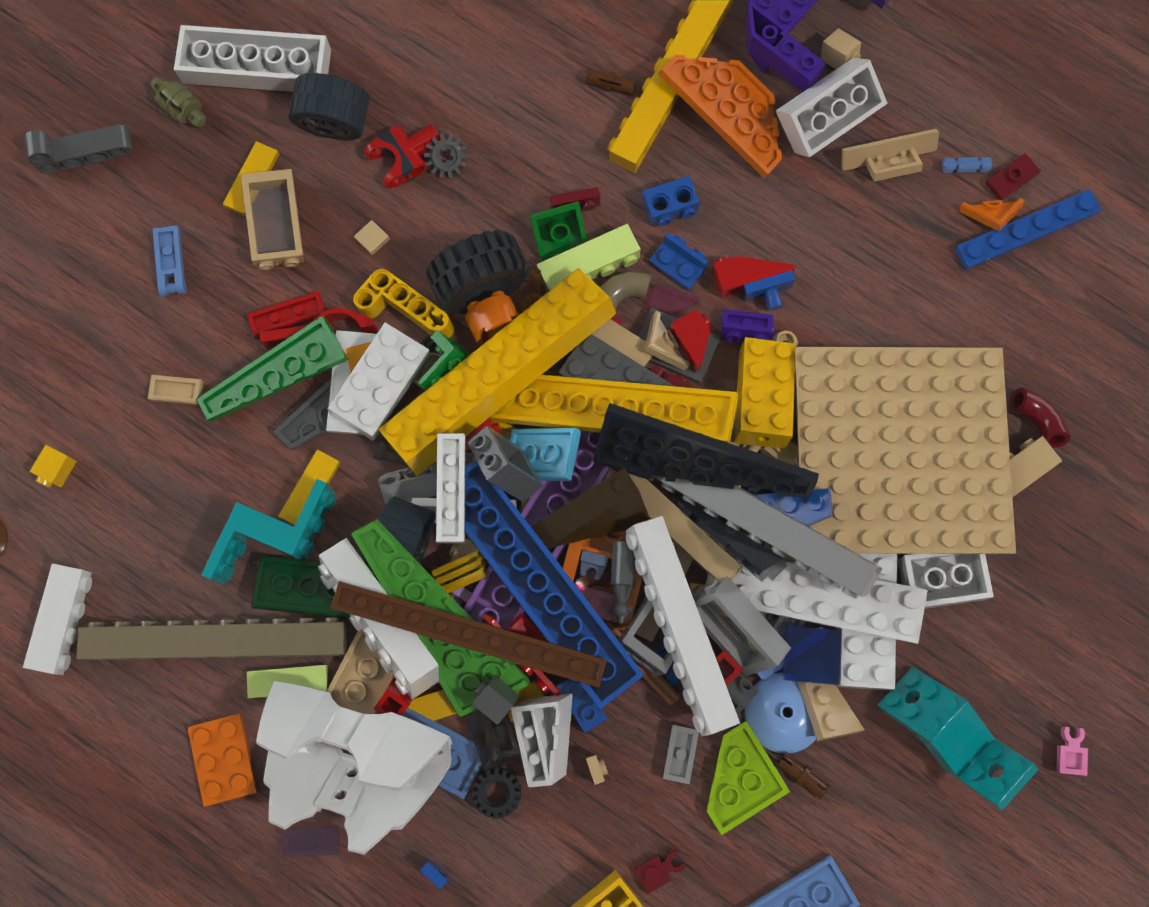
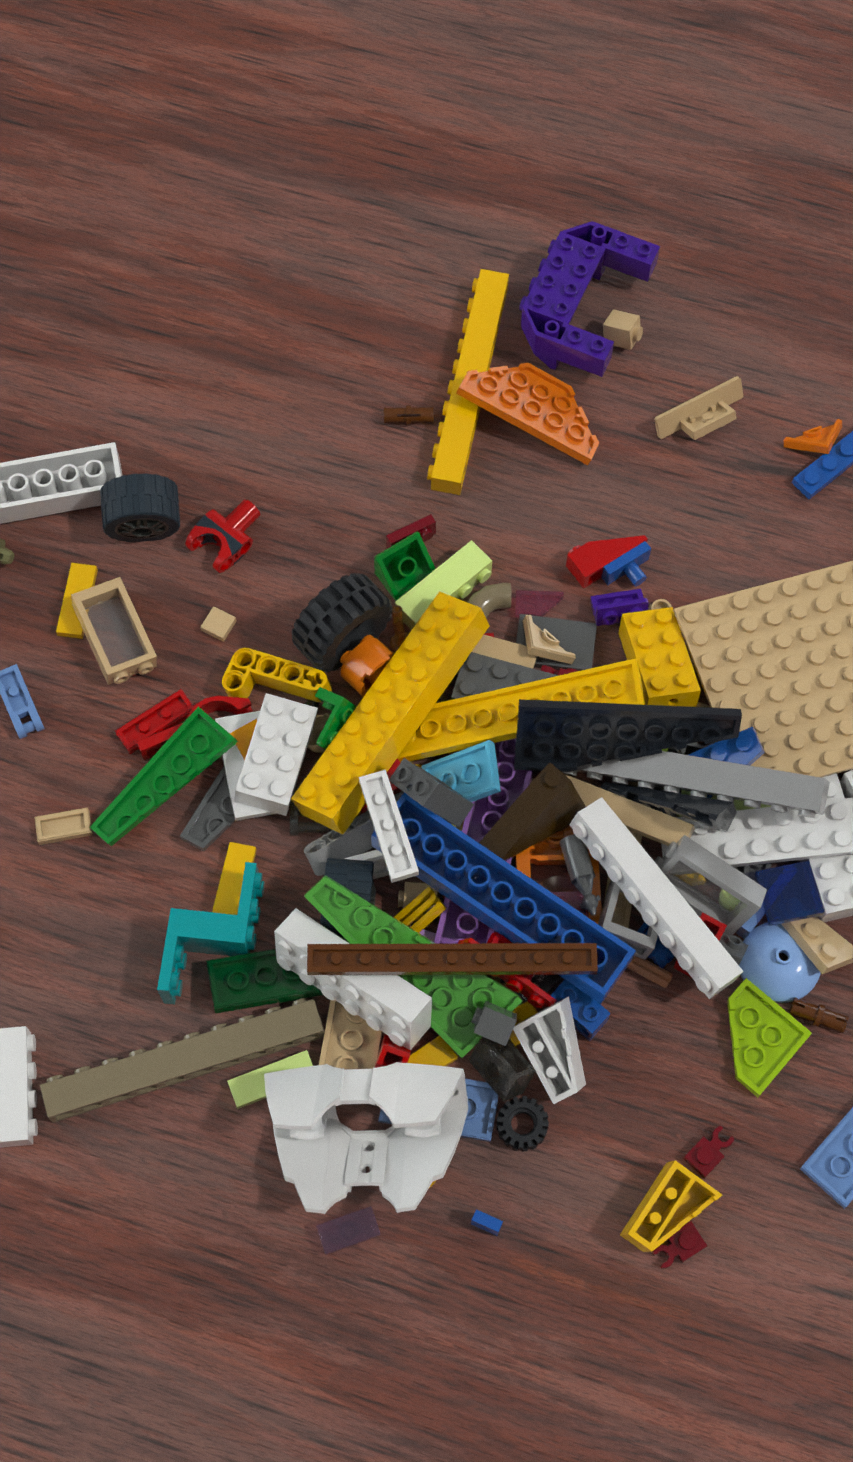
camera: 20 degrees left, 10 degrees down
orange plate [187,713,259,807] -> none
dark grey gear [424,133,468,178] -> none
sand blue tile [580,550,610,581] -> none
tan plate [586,755,608,785] -> none
blue brick [642,176,700,227] -> none
blue bracket [649,233,708,292] -> none
light grey plate [662,725,699,784] -> none
red slope [670,309,711,373] -> none
white brick [776,57,888,157] -> none
medium blue axle [942,157,992,173] -> none
dark red plate [985,153,1041,201] -> none

